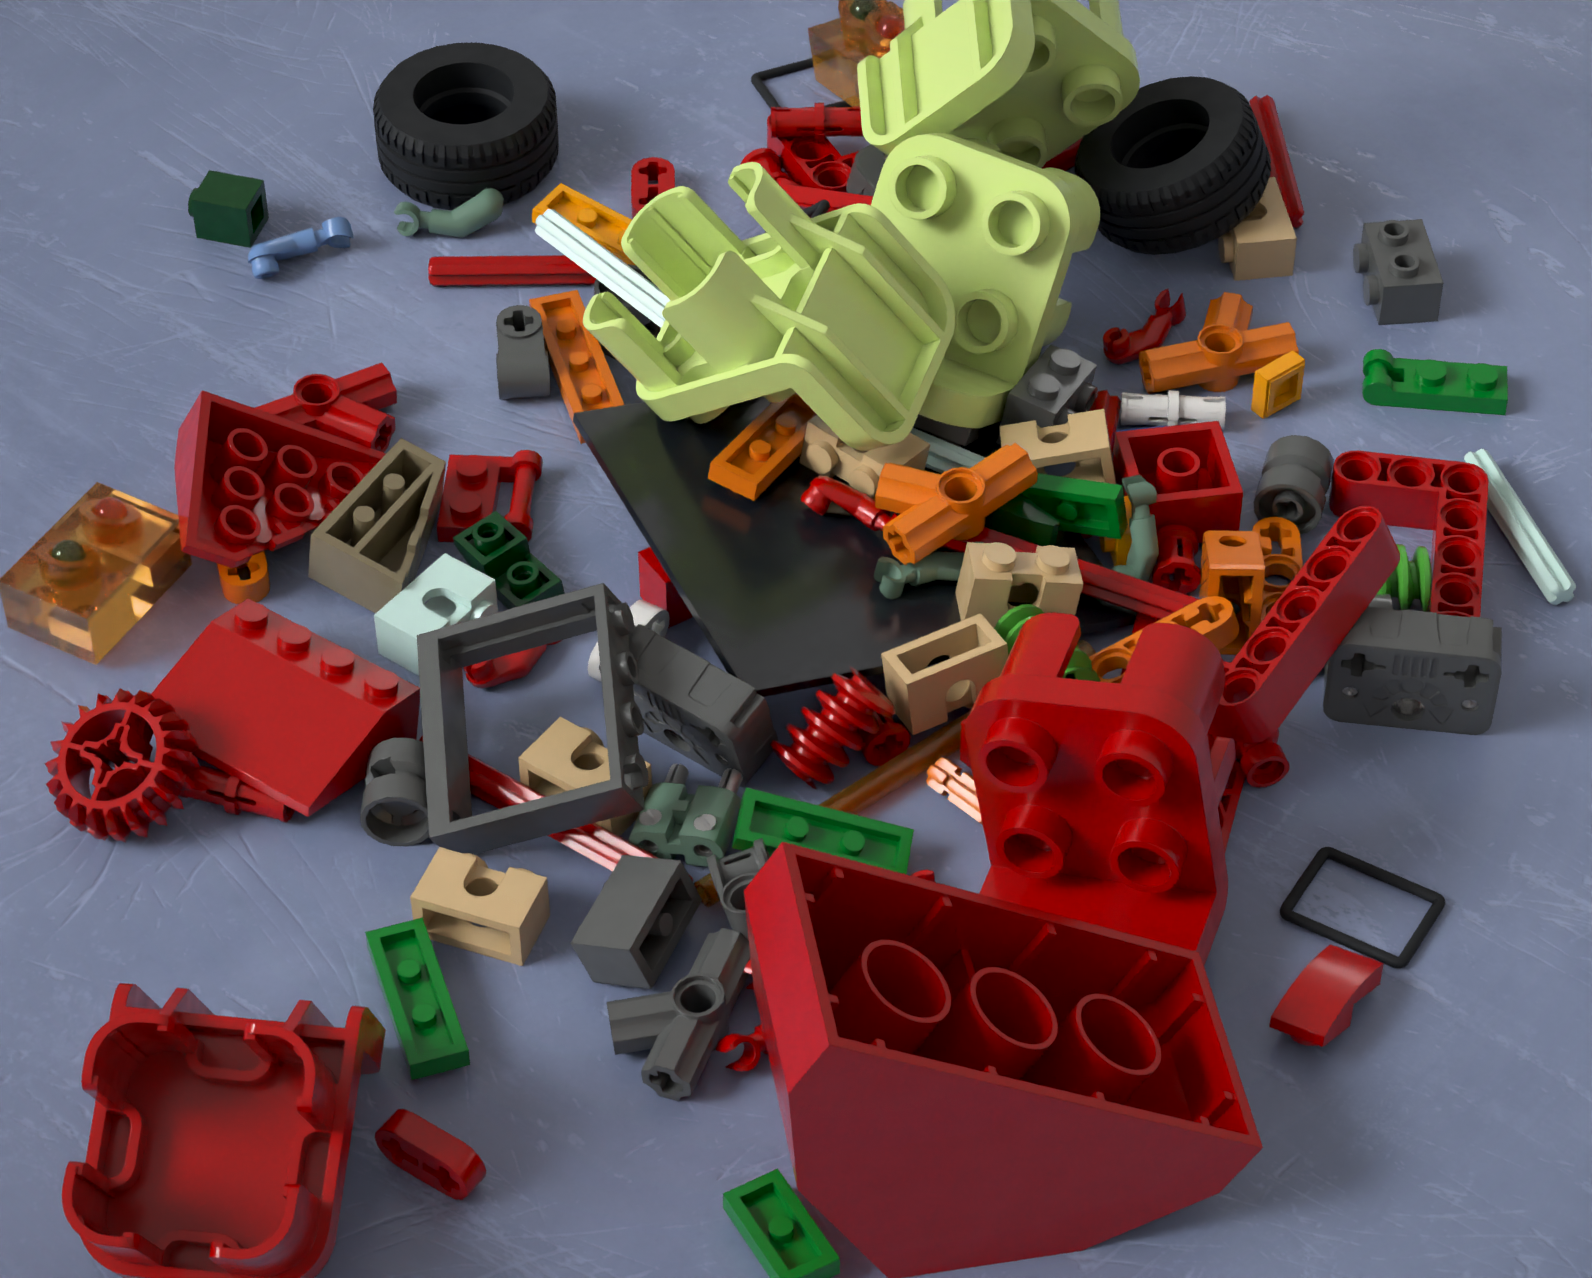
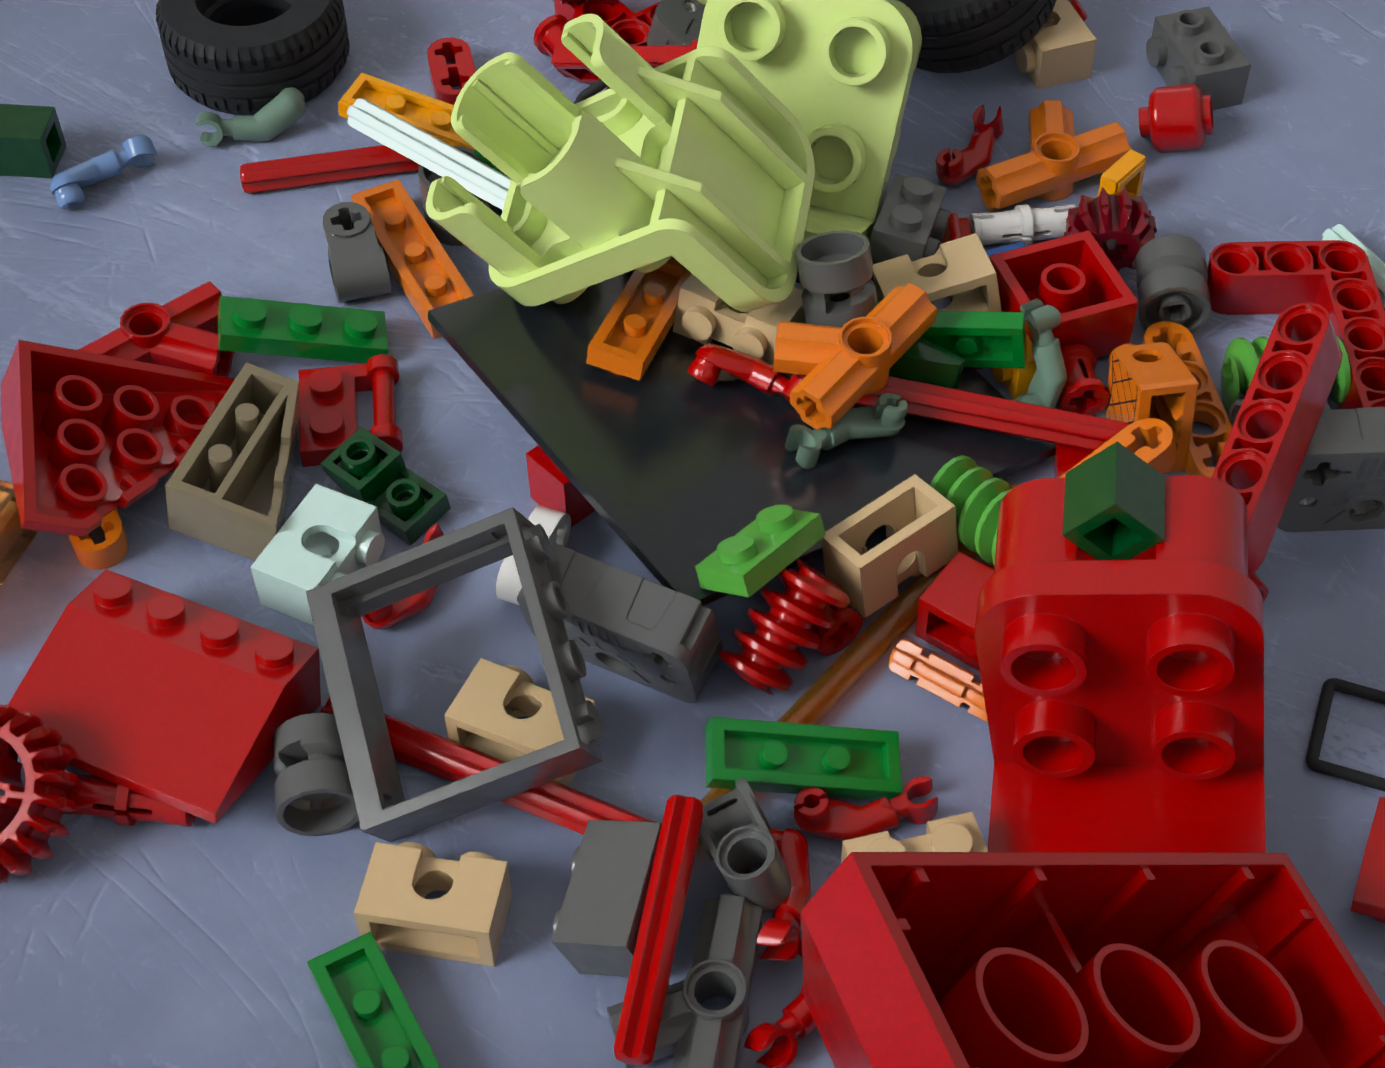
camera: 10 degrees left, 5 degrees up
sand green piece [628,764,743,867] -> none
tan brick [955,542,1083,628] -> none
green plate [1362,349,1508,415] -> none
none -> green plate [217,296,389,363]
none -> red axle [613,794,704,1066]
none -> bright green plate [695,505,826,598]
none -> dark grey wheel [795,230,878,327]
none -> dark green brick [1062,441,1165,560]
none -> dark red gear [1064,187,1157,273]
none -> red head [1138,83,1214,153]

